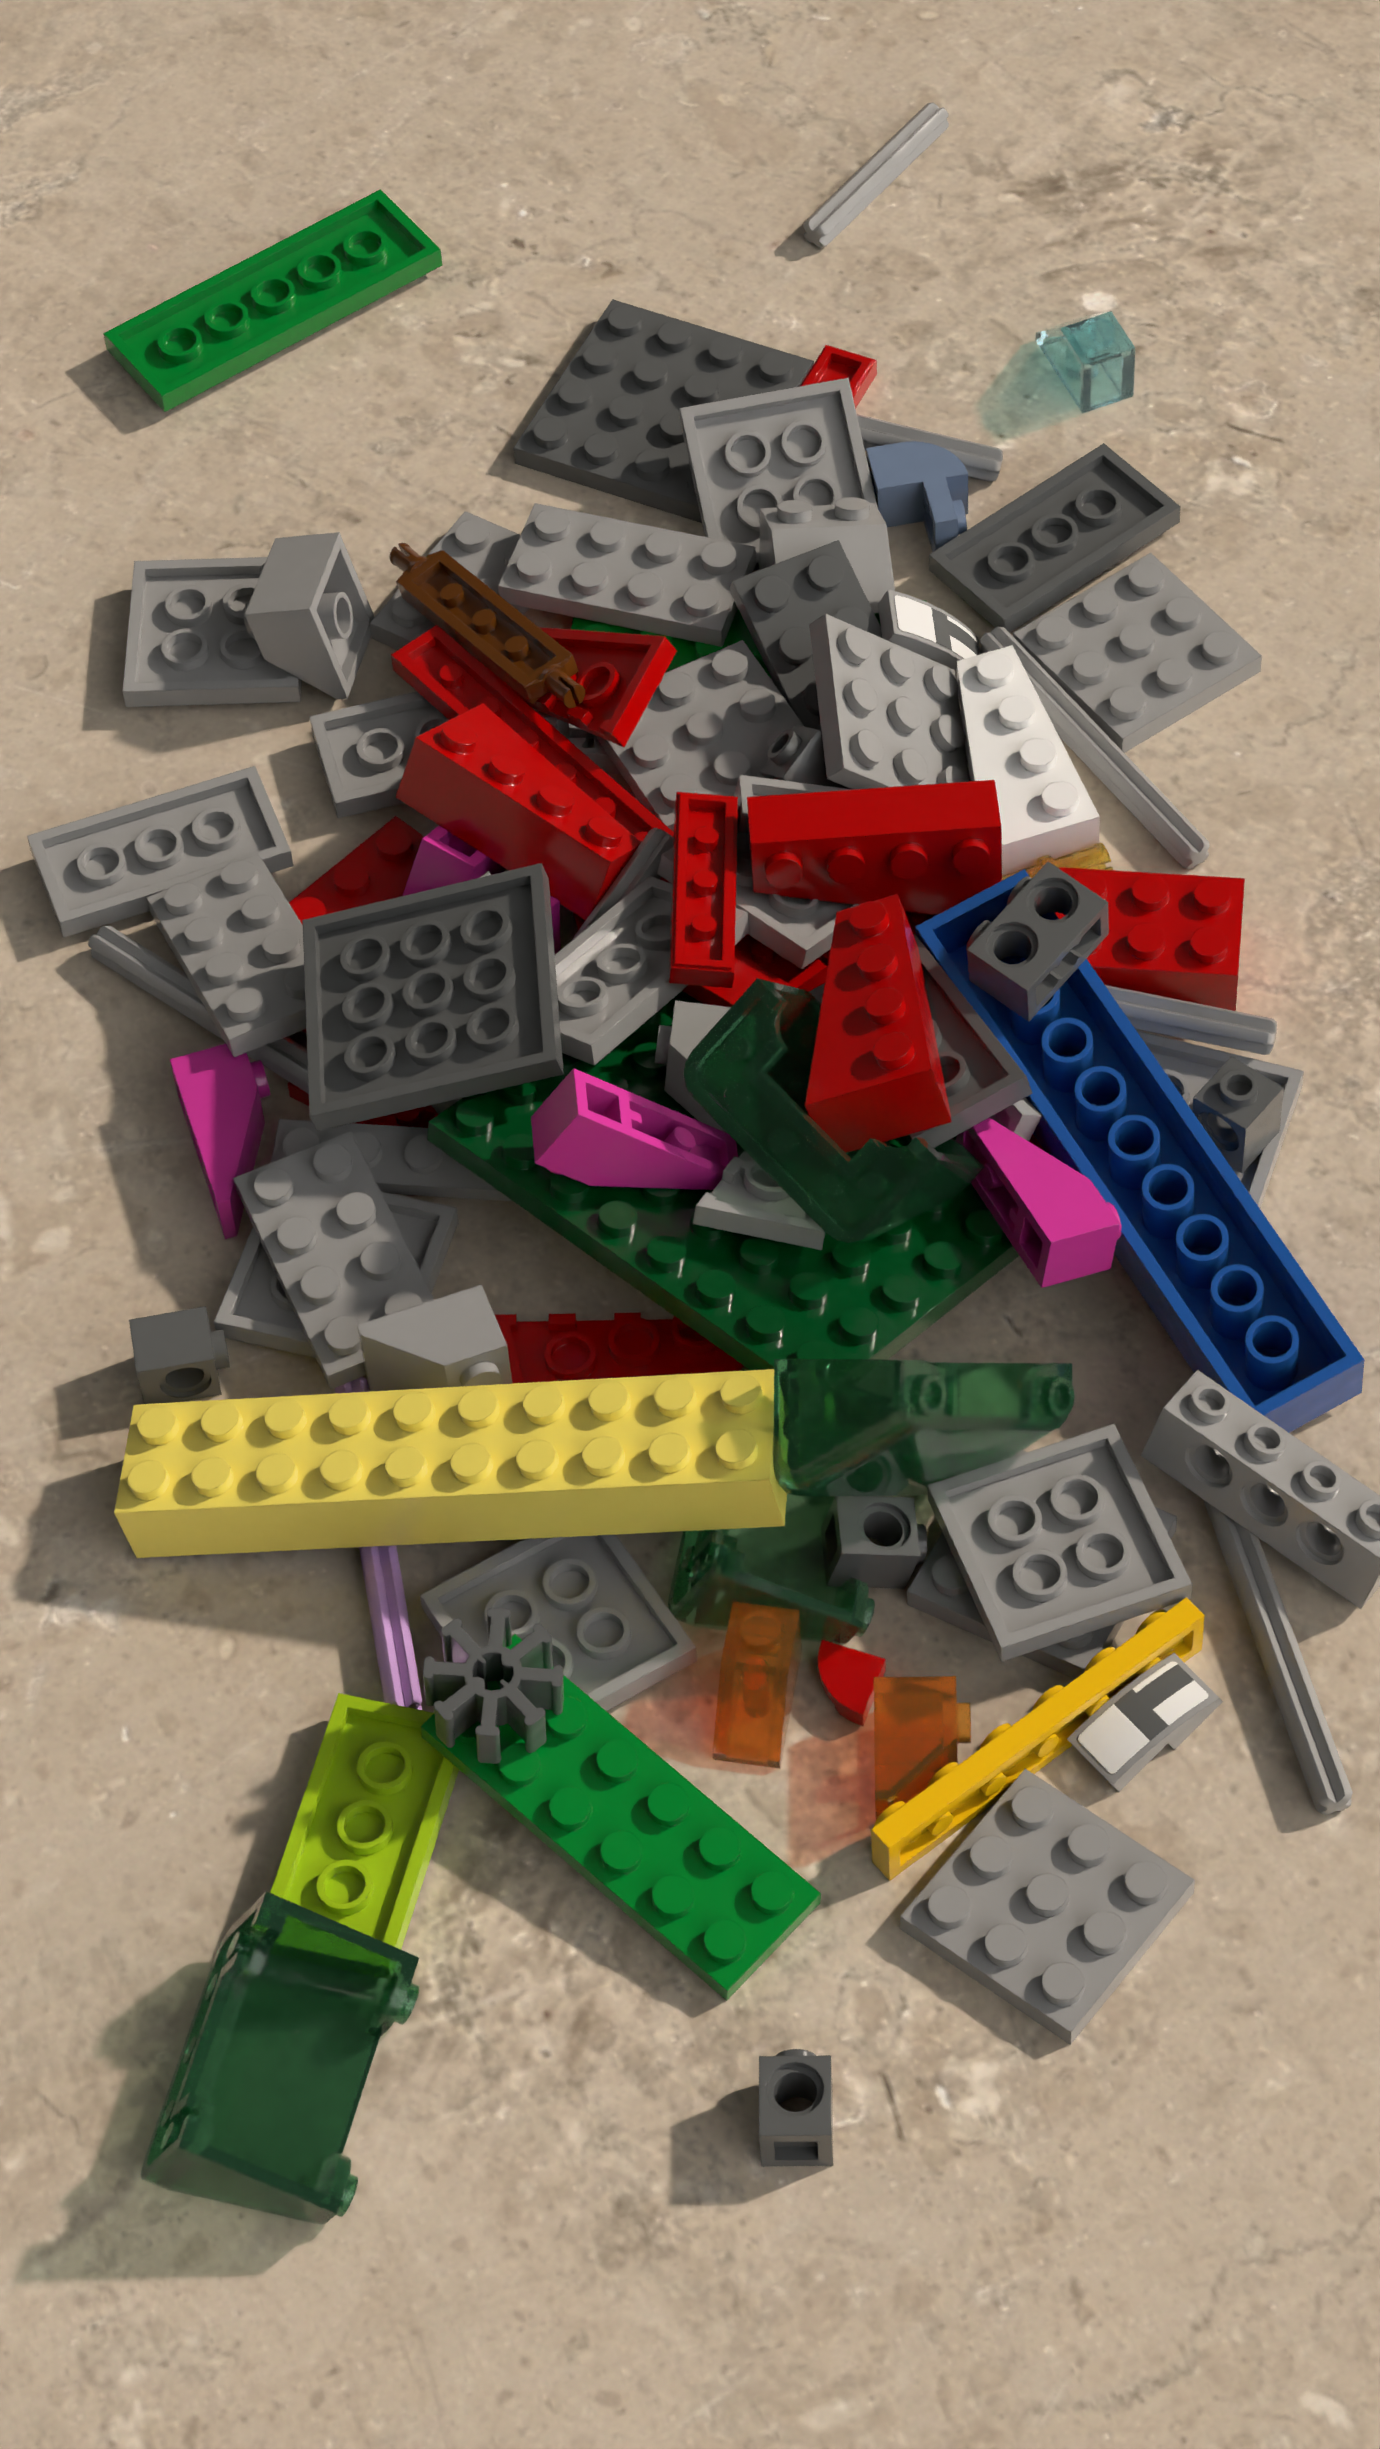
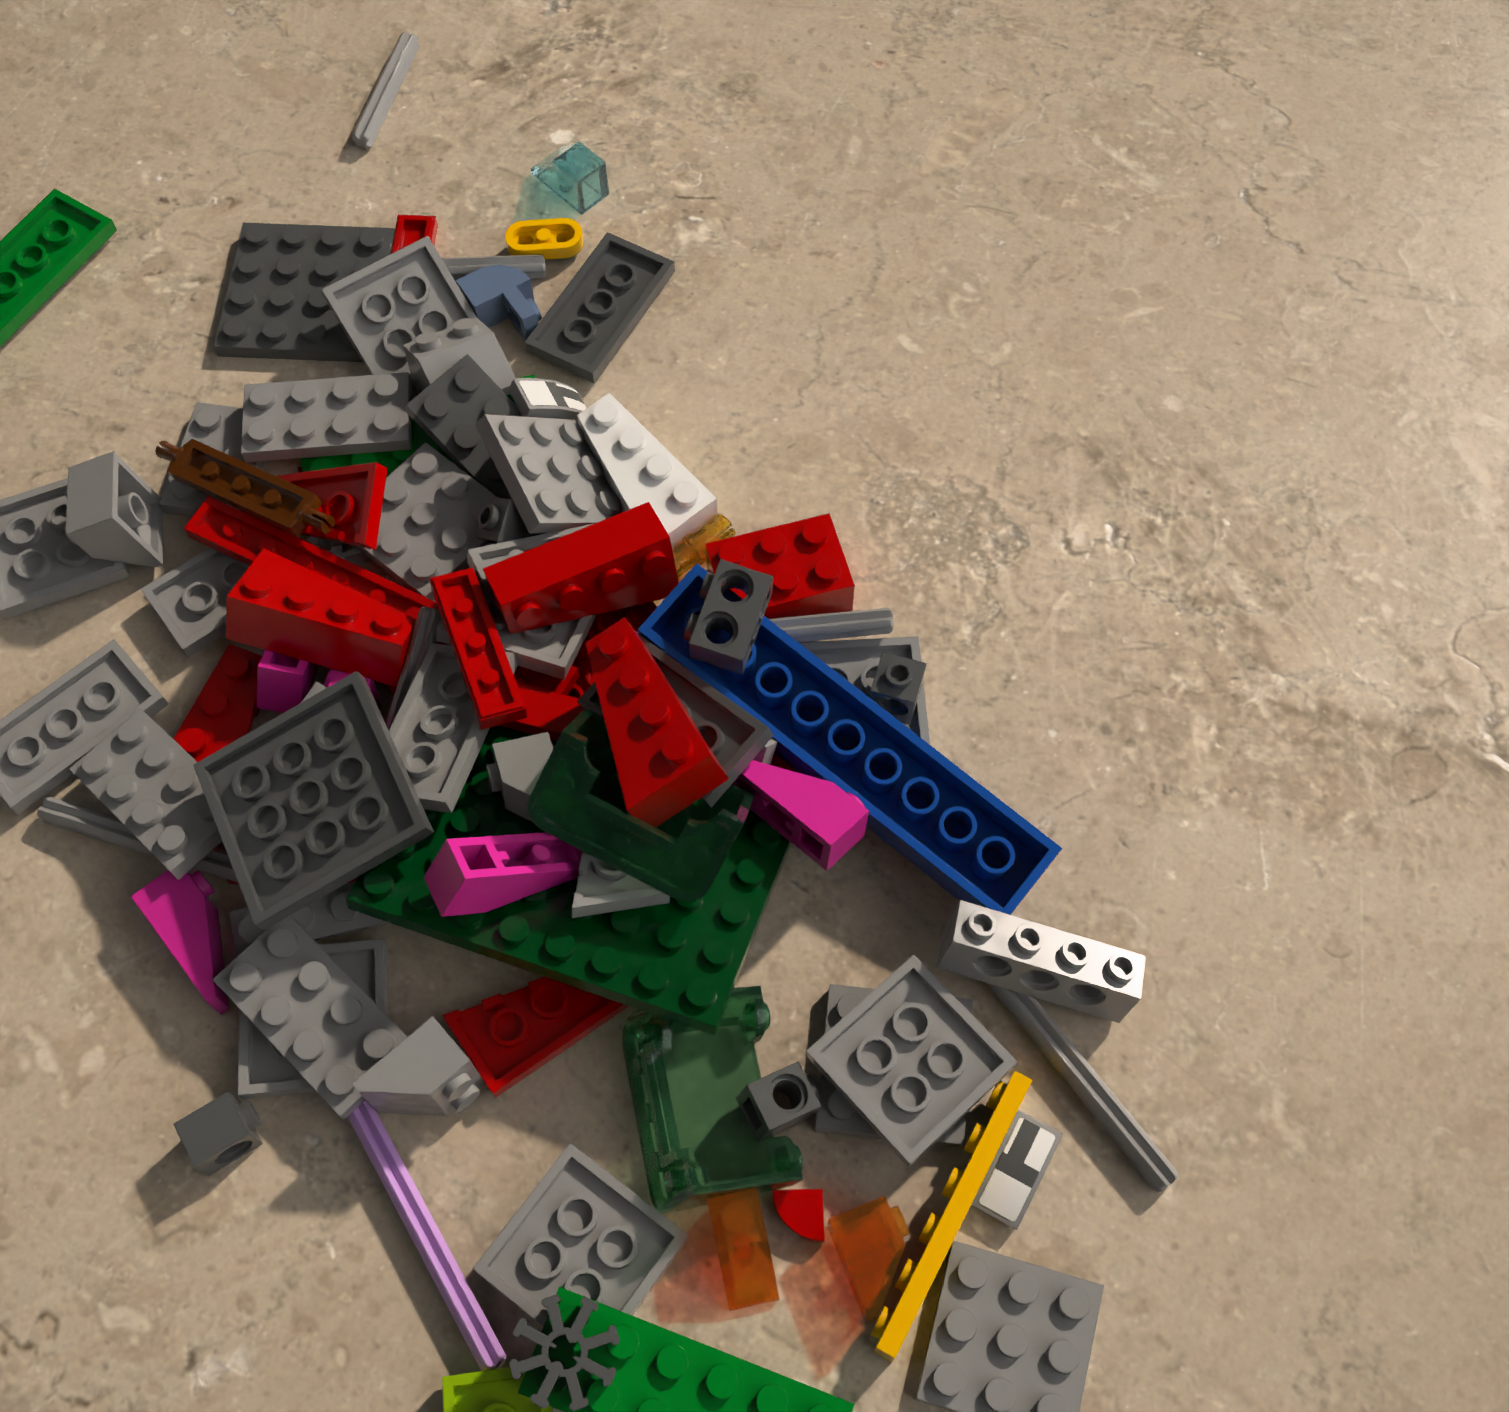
camera: 25 degrees left, 10 degrees up
light yellow brick [114,1369,794,1558] -> none
clear green windscreen [773,1359,1075,1496] -> none
light grey axle [980,627,1210,869] -> none
light grey plate [1013,553,1262,753] -> none
none -> yellow plate [505,218,584,260]

